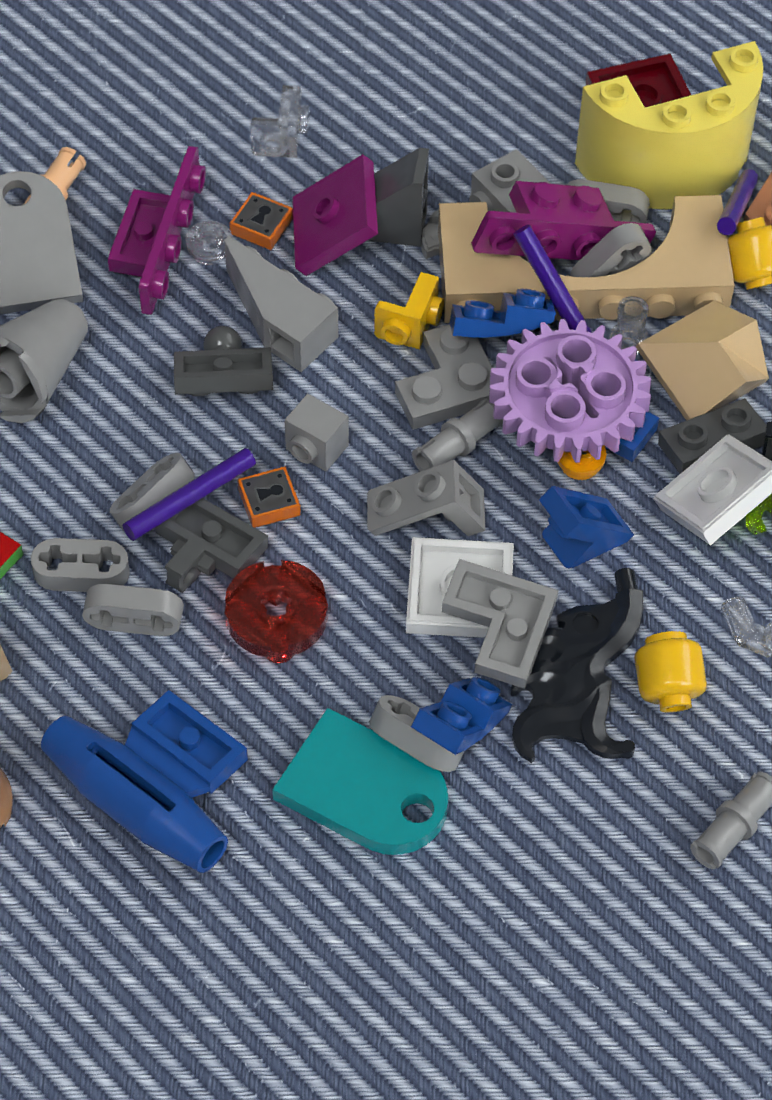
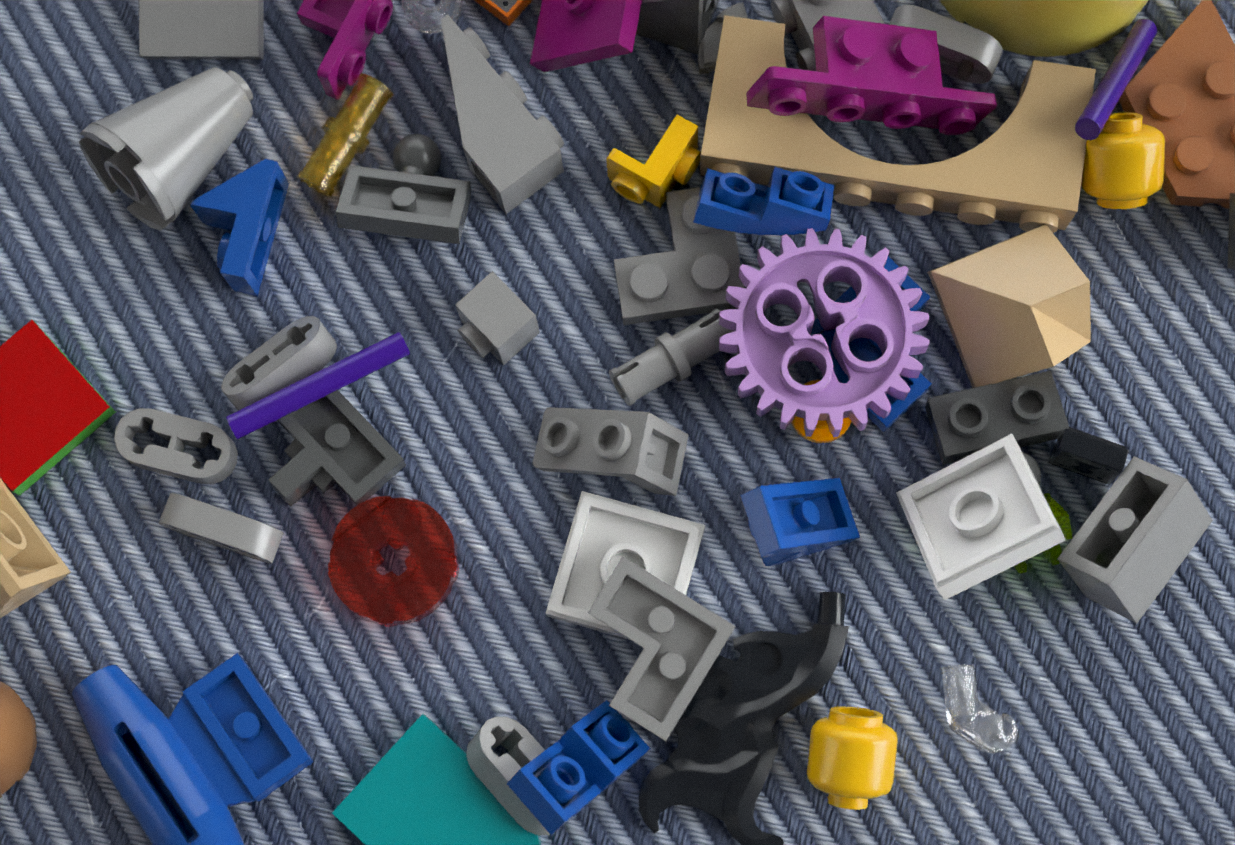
camera: 20 degrees right, 20 degrees up
tile [237,466,301,528] -> none
dark purple bar [513,224,592,333] -> none
light grey beam [570,223,652,277] -> none
clear pin [610,296,649,354] -> none
none -> blue slope [190,159,290,296]
none -> clear yellow pin [297,73,394,197]

